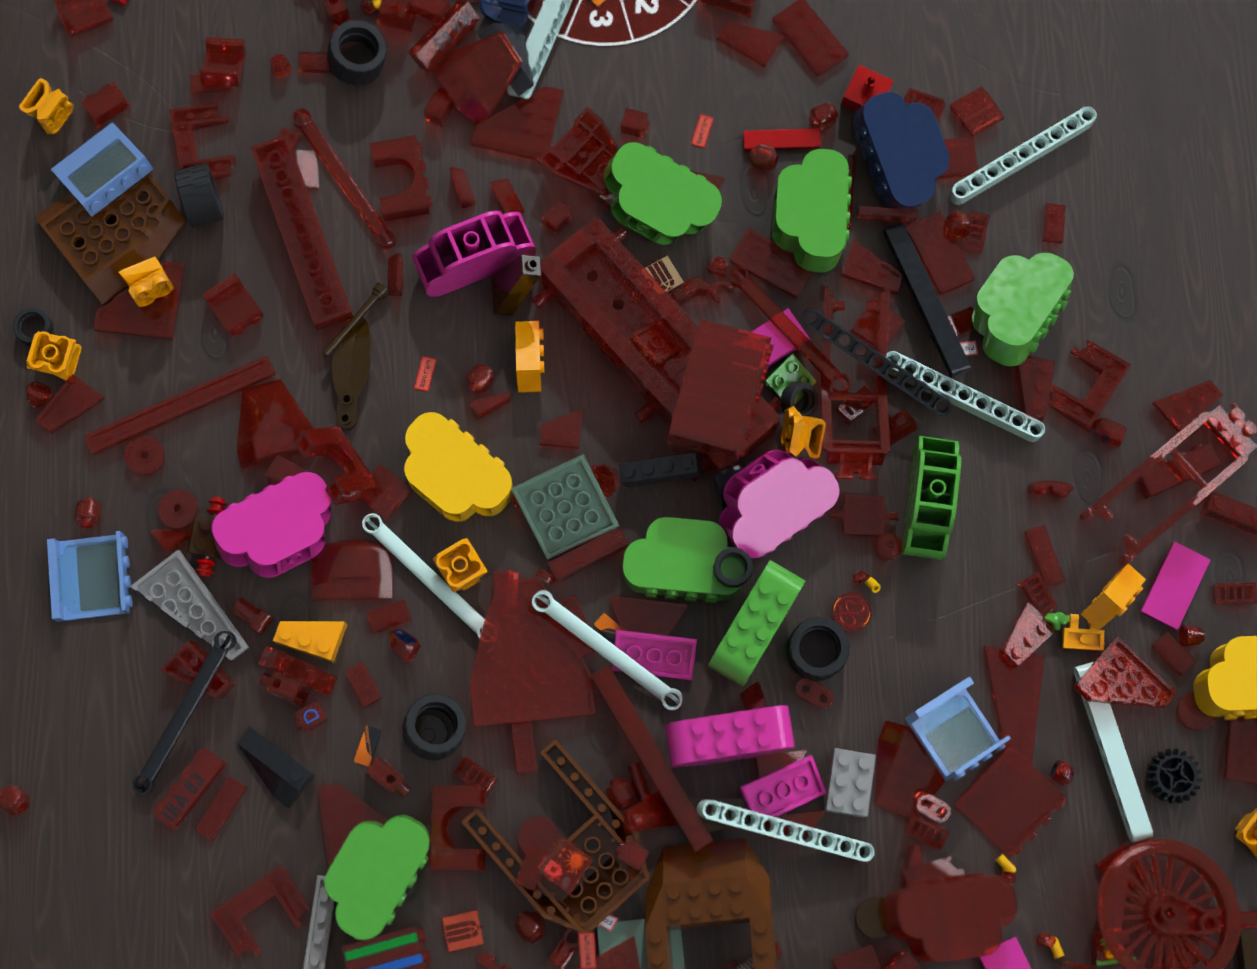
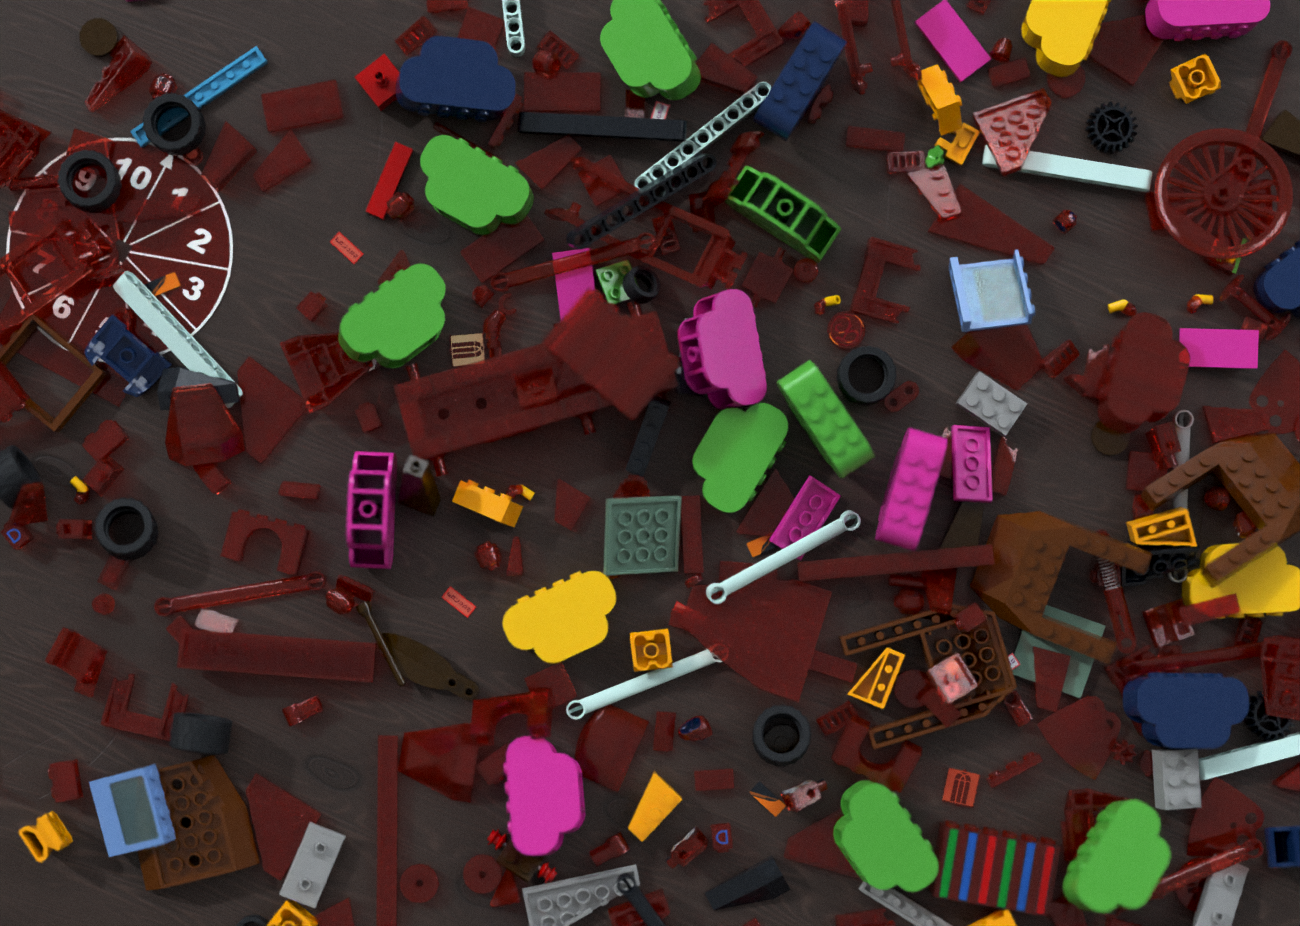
camera: 65 degrees left, 10 degrees up
light orange piece [118,256,174,307] -> none
clear red panel [202,273,264,337] -> none
clear red arch [257,645,337,697] -> none
clear red brick [408,0,481,71] -> none
clear red slope [490,178,525,214] -> none
clear red head [515,911,546,944] -> none
clear red sticker [578,933,596,969] -> none
light aqua beam [697,800,874,862] -> none
black tyre [713,547,753,588] -> none
clear red slope [740,681,766,711] -> none
light orange piece [780,406,826,458] -> none
clear red head [809,102,838,130] -> none
clear red plate [913,791,951,822] -> none
clear red panel [953,744,1067,857] -> none
none -> light grey container [279,822,346,908]
none -> clear red piece [282,695,323,727]
none -> clear red head [325,586,355,615]
none -> arm [506,485,535,501]
none -> clear red wedge [702,131,764,207]
none -> dark blue brick [753,21,848,141]
none -> light orange wedge [848,648,906,709]
none -> clear red wedge [849,237,921,324]

